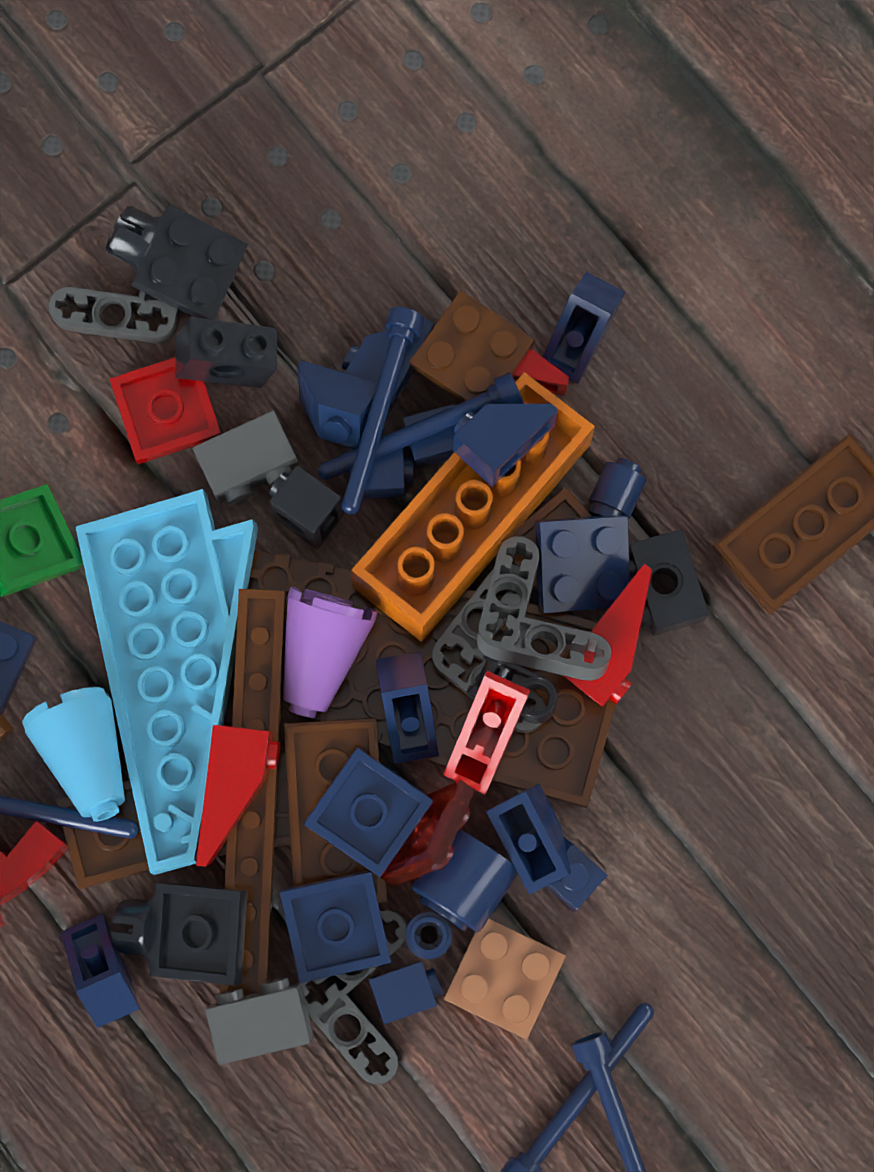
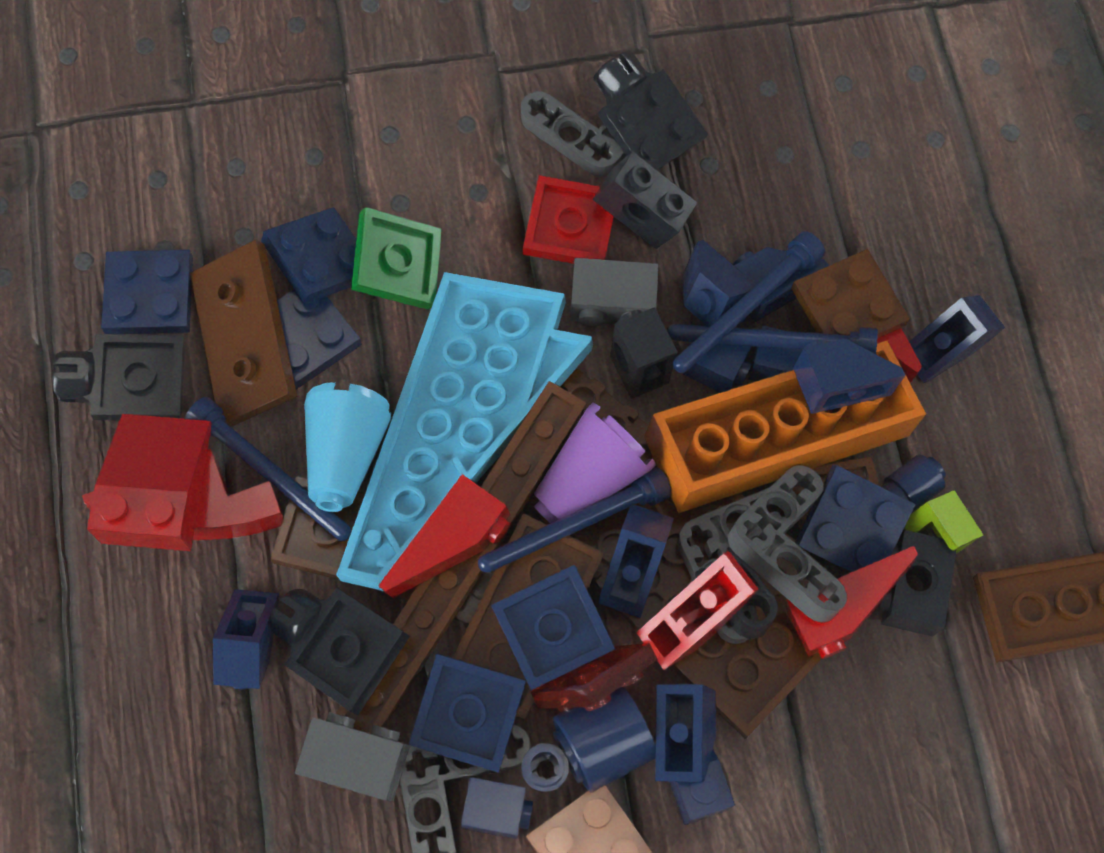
camera: 25 degrees right, 10 degrees down
none -> dark blue piece [478,466,671,573]
none -> lime panel [904,491,983,554]

